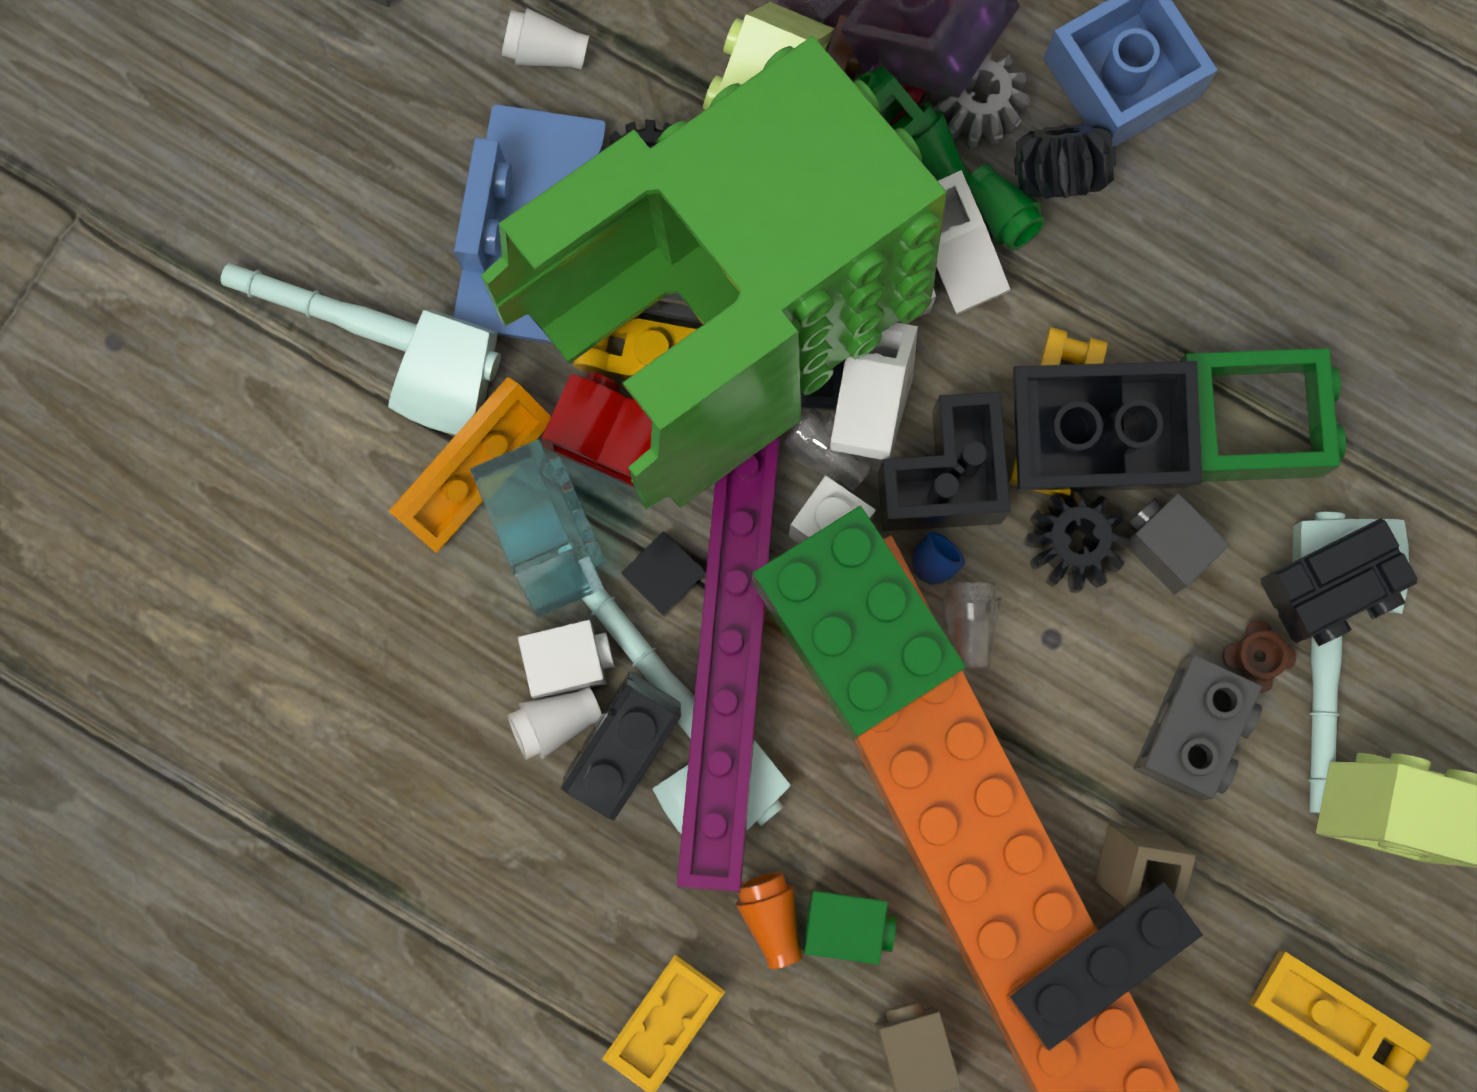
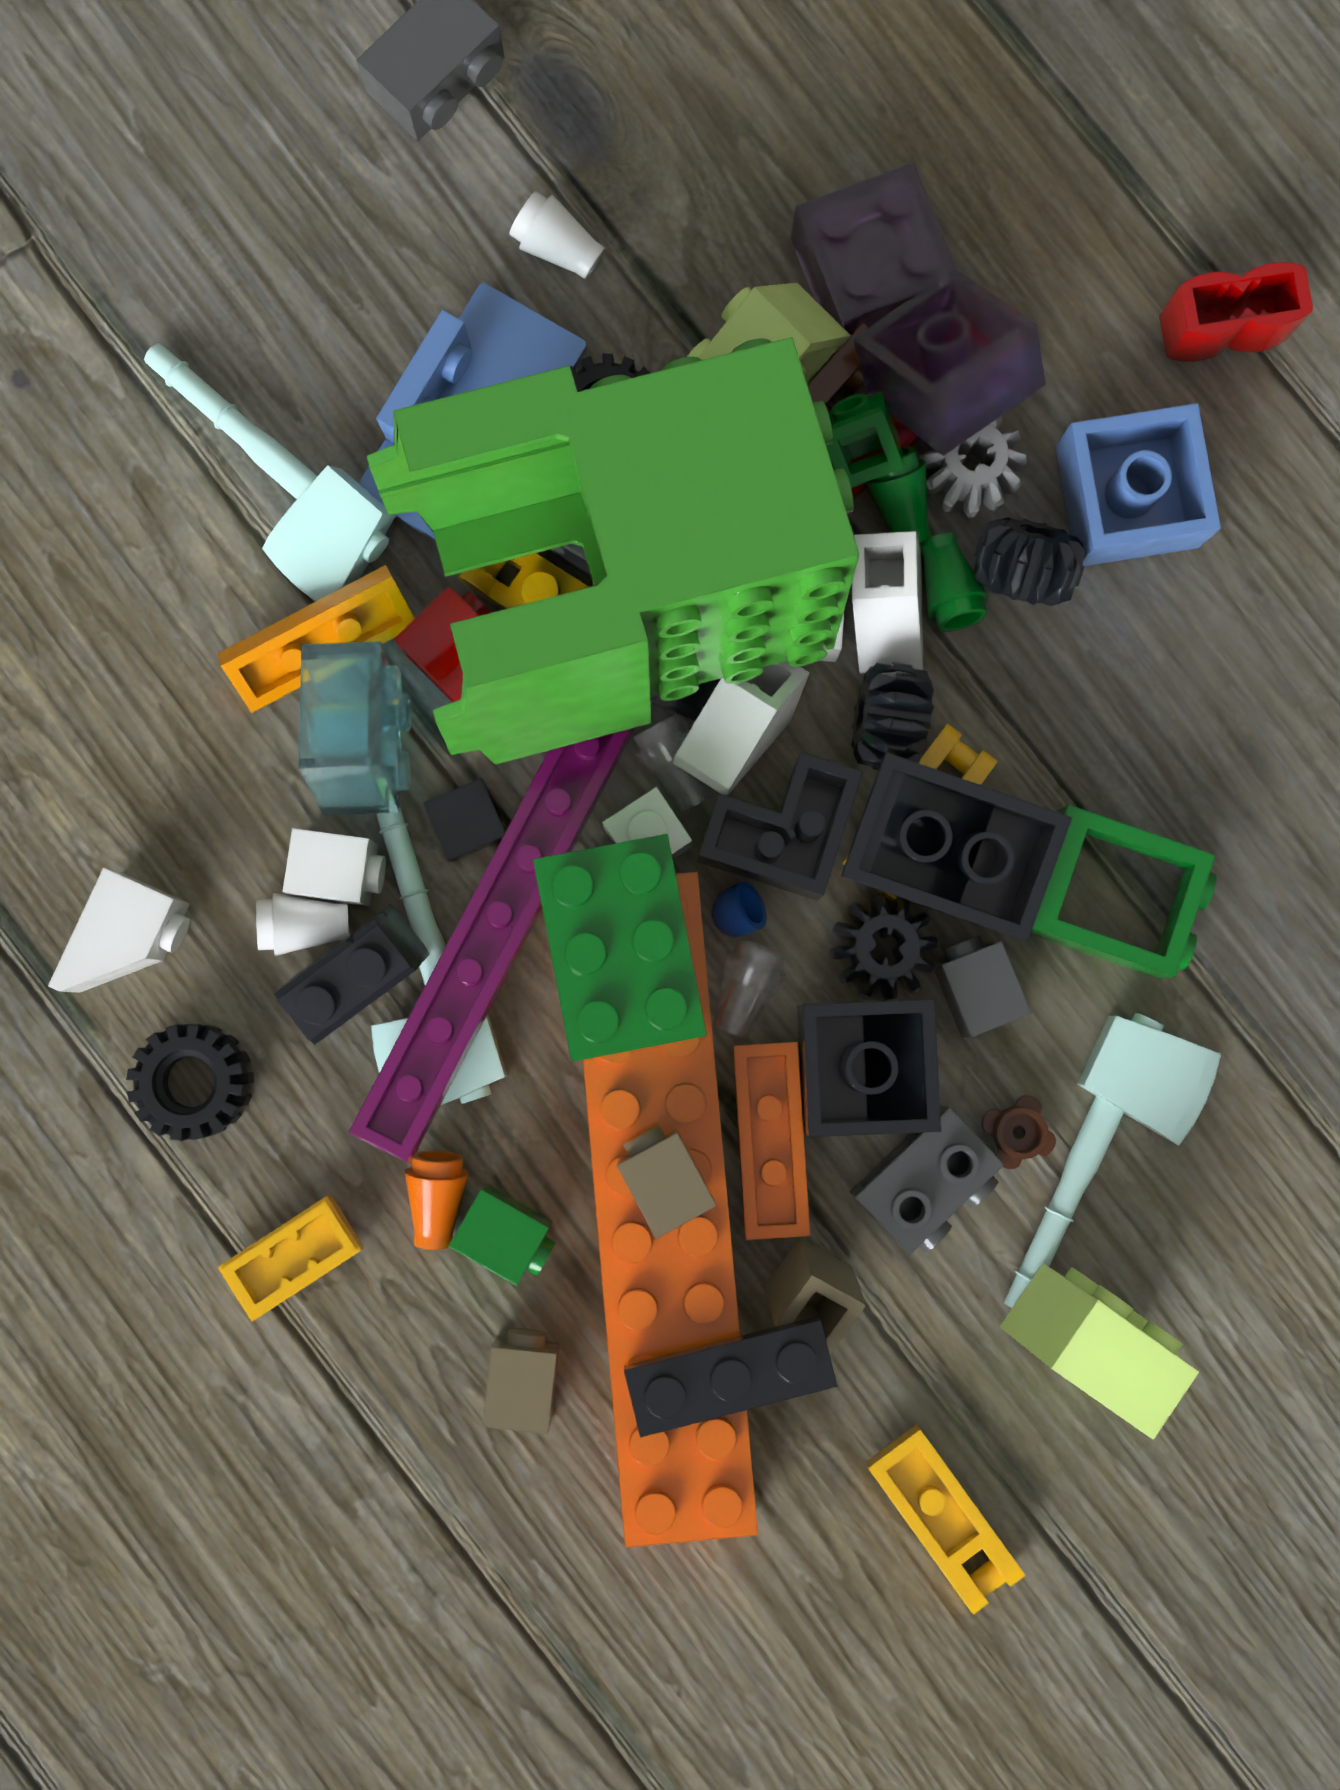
camera: 20 degrees right, 5 degrees up
black brick [1261,518,1418,646] -> none
none -> white slope [48,868,190,993]
none -> black tyre [126,1024,254,1141]
none -> dark tan brick [617,1125,716,1239]
none -> orange plate [733,1042,810,1240]
none -> black slope [797,999,941,1137]
none -> black gear [851,662,934,770]

